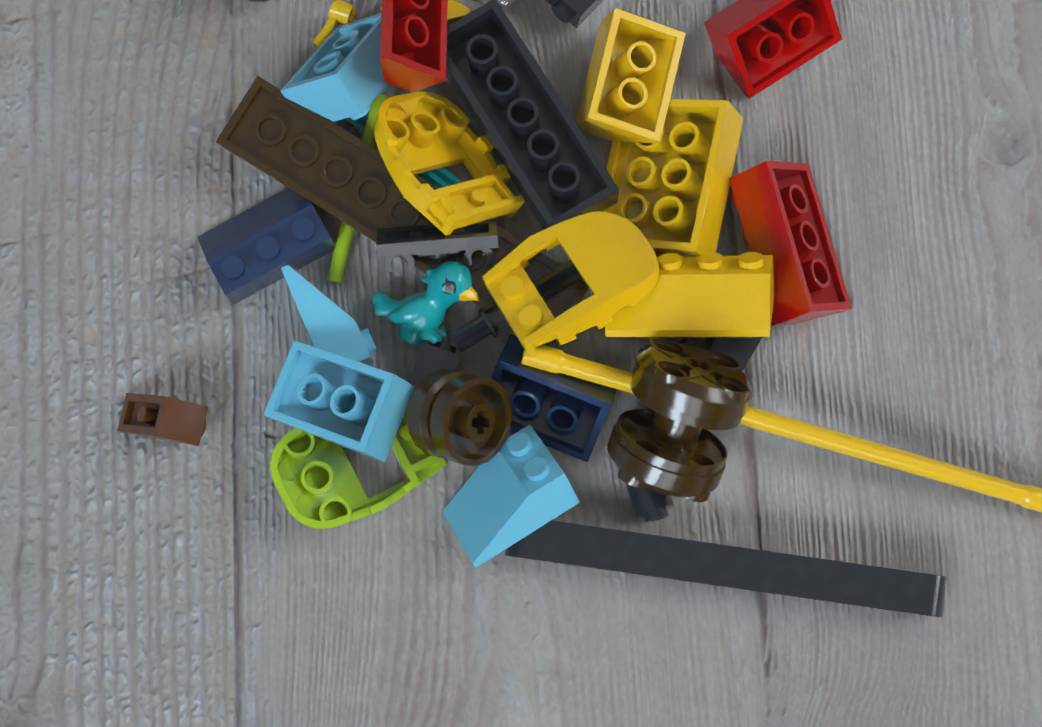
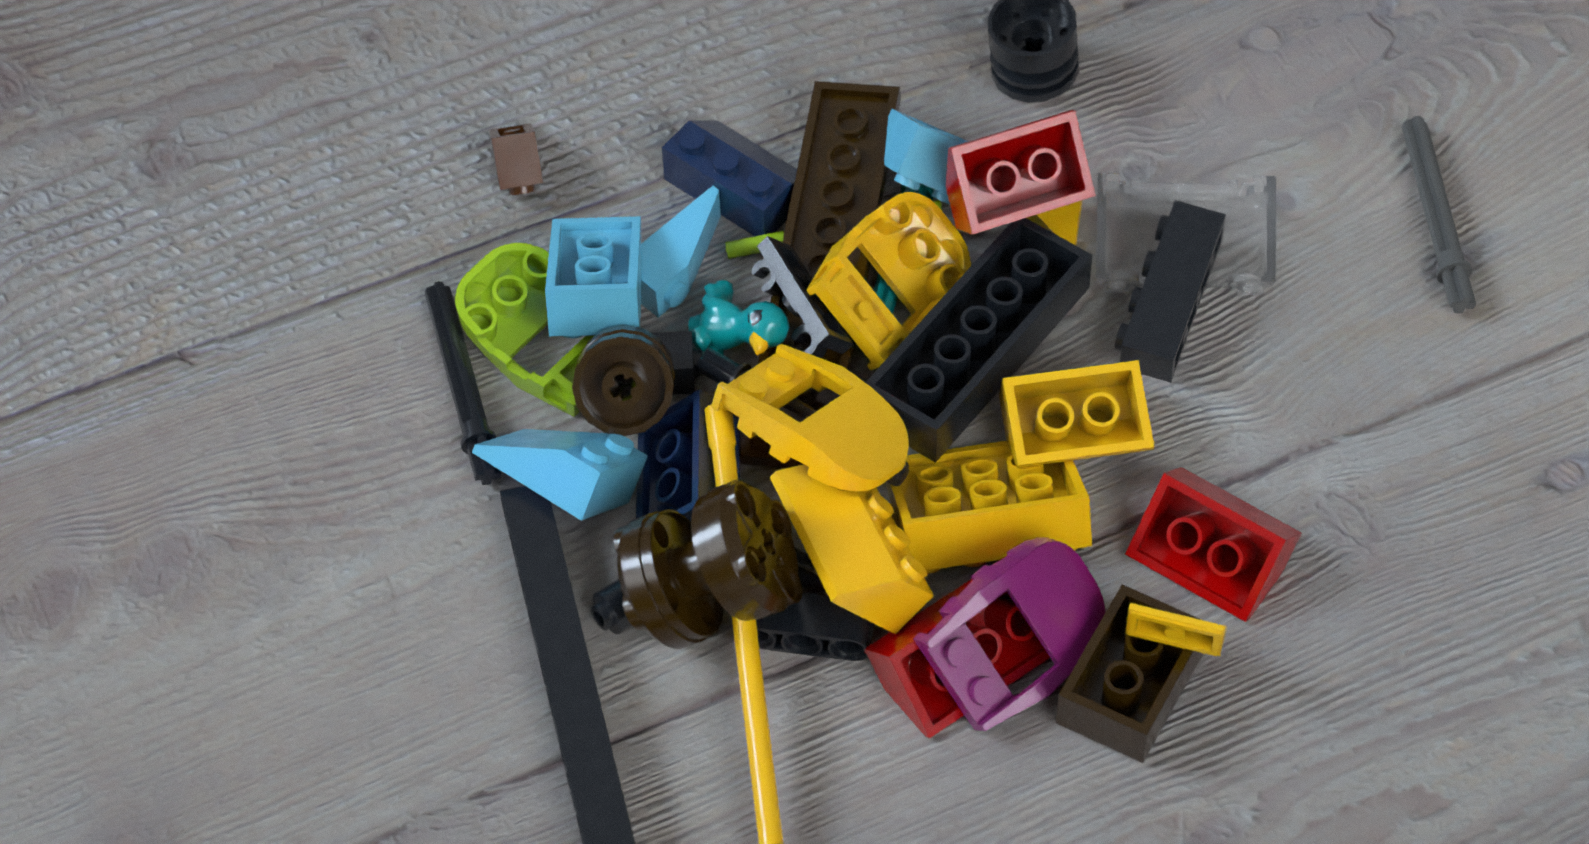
camera: 70 degrees right, 25 degrees down
none -> black axle [425,281,502,485]
none -> magenta slope [913,537,1106,731]
none -> dark brown brick [1056,584,1203,763]
none -> yellow slope [1125,603,1227,656]

